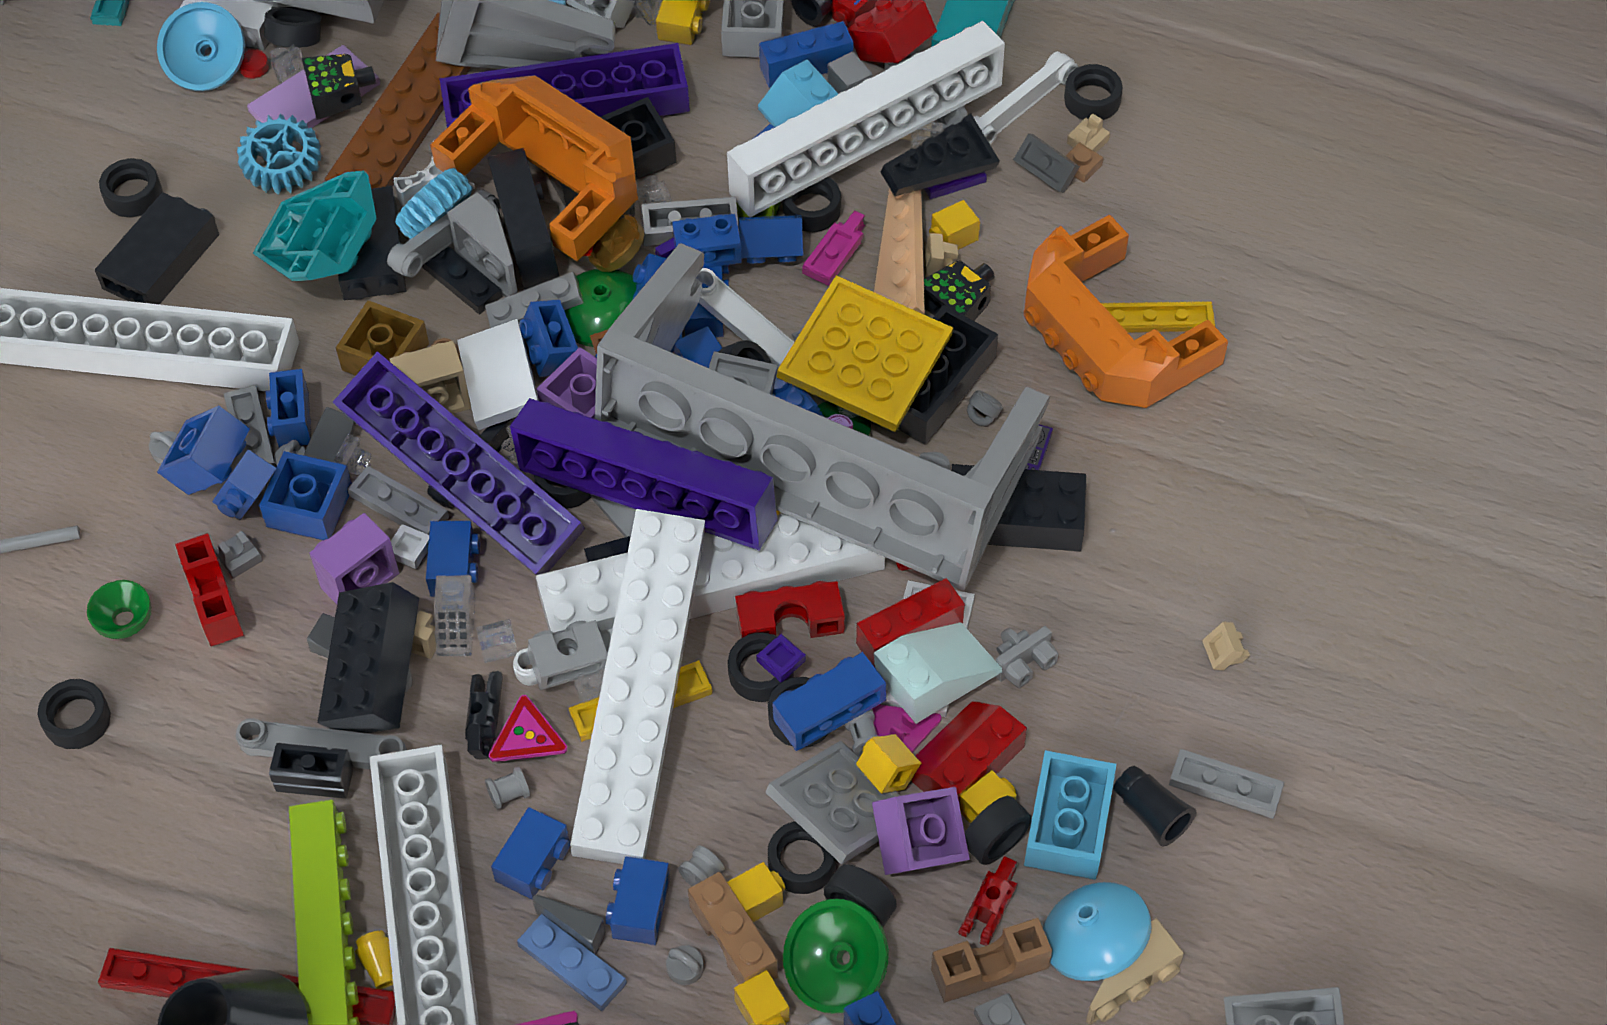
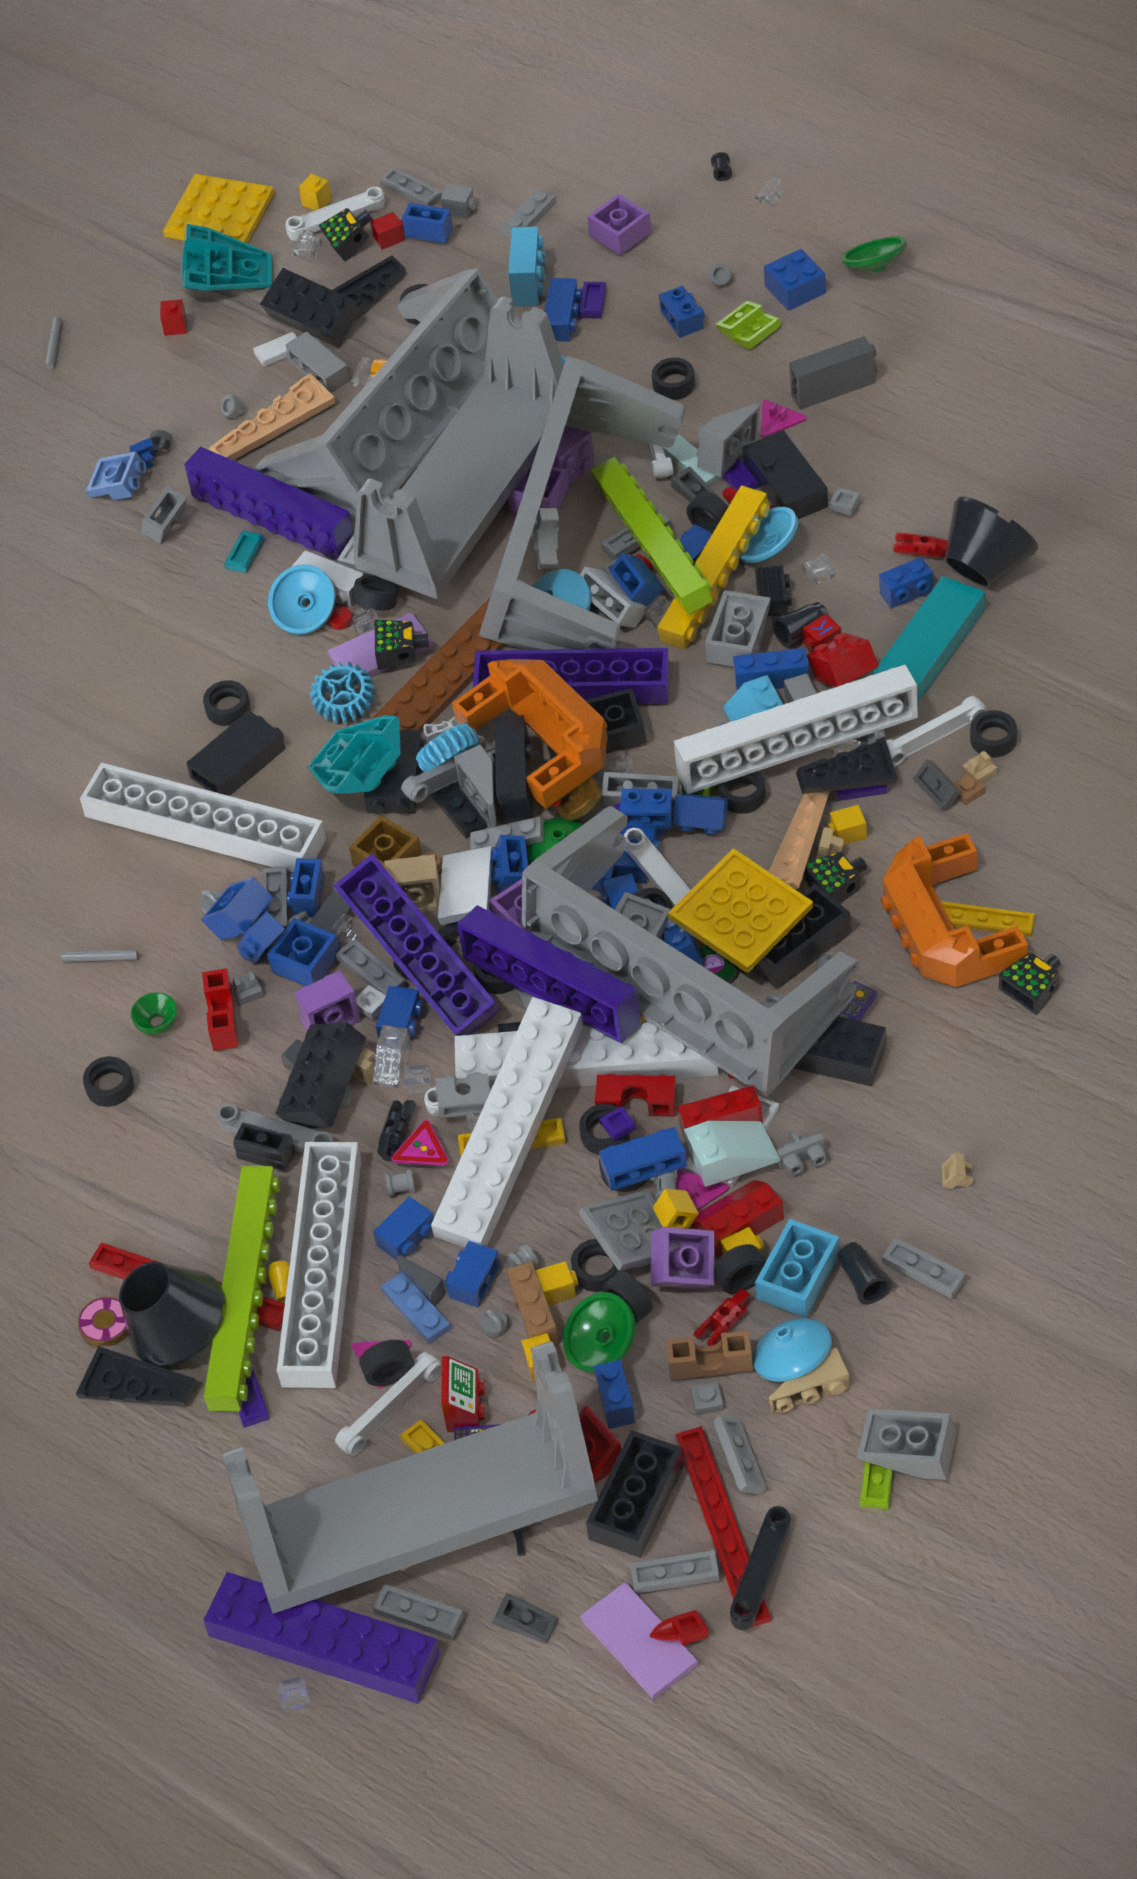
camera: 20 degrees right, 5 degrees down
dark pink hinge [802,210,865,286] -> none
none -> black torso [999,953,1061,1015]

